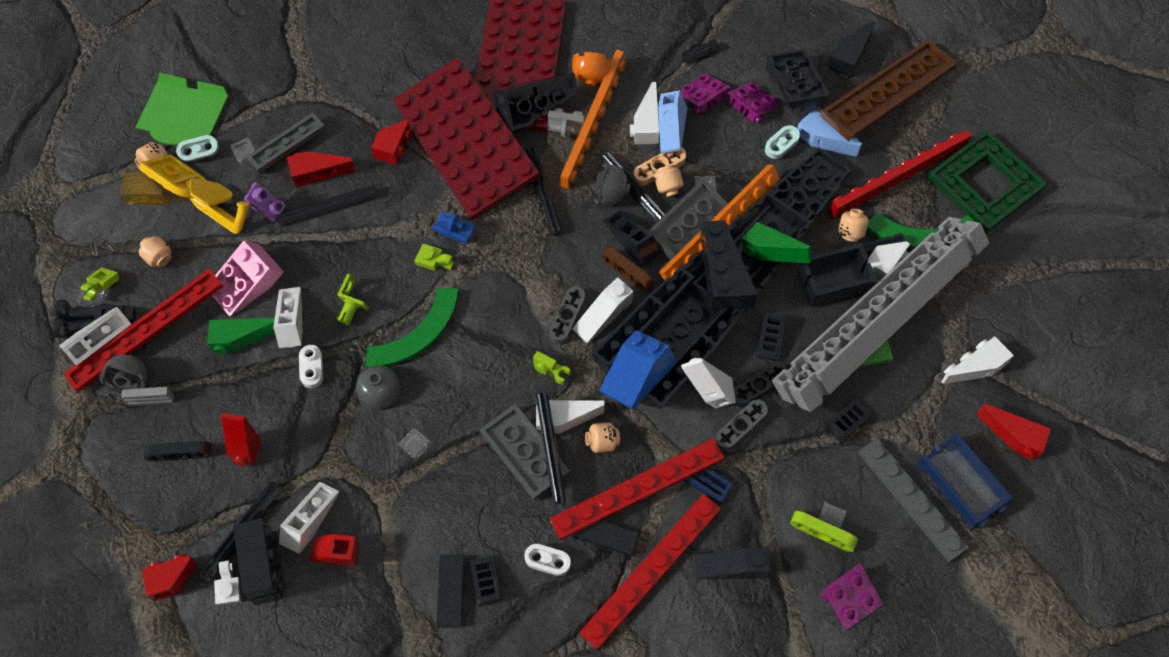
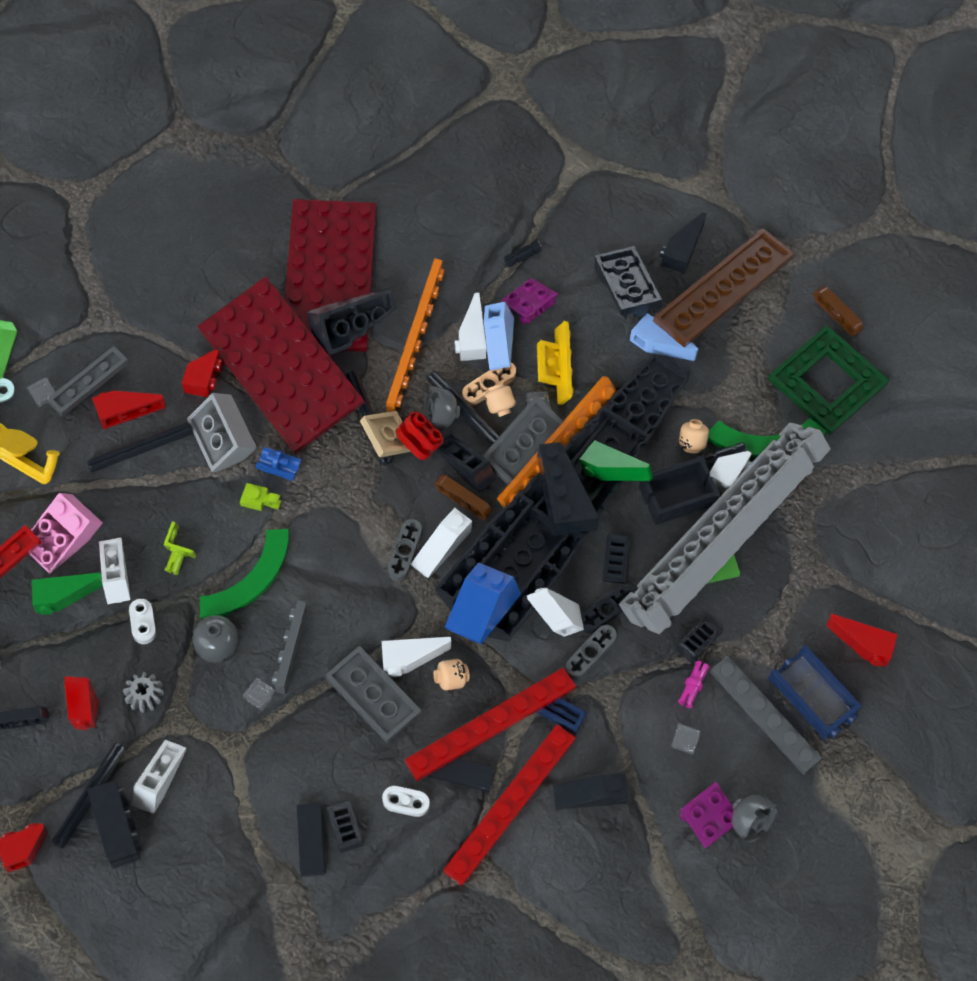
camera: 10 degrees left, 0 degrees up
white plate [214,561,242,606] -> none
medium lavender hips [244,182,285,222] -> none
red slope [309,534,360,567] -> none
lime plate [533,351,570,385] -> none
black axle [536,392,566,505] -> none
light grey hips [547,108,585,137] -> none
orange cylinder [572,52,612,87] -> none
magenta hinge [728,82,780,124] -> none
light aqua plate [765,125,800,159] -> none
lime beam [790,511,858,552] -> none
red plate [829,130,972,219] -> none
white slope [941,336,1014,384] -> none
none -> light grey gear [123,672,164,713]
none -> light grey slope [187,393,257,472]
none -> dark grey plate [272,600,307,694]
none -> tan plate [360,411,411,457]
none -> red brick [396,412,443,460]
none -> yellow bracket [537,321,573,405]
none -> dark pink pin [678,661,709,708]
none -> dark grey cylinder [732,794,778,843]
none -> reddish brown beam [813,286,864,336]

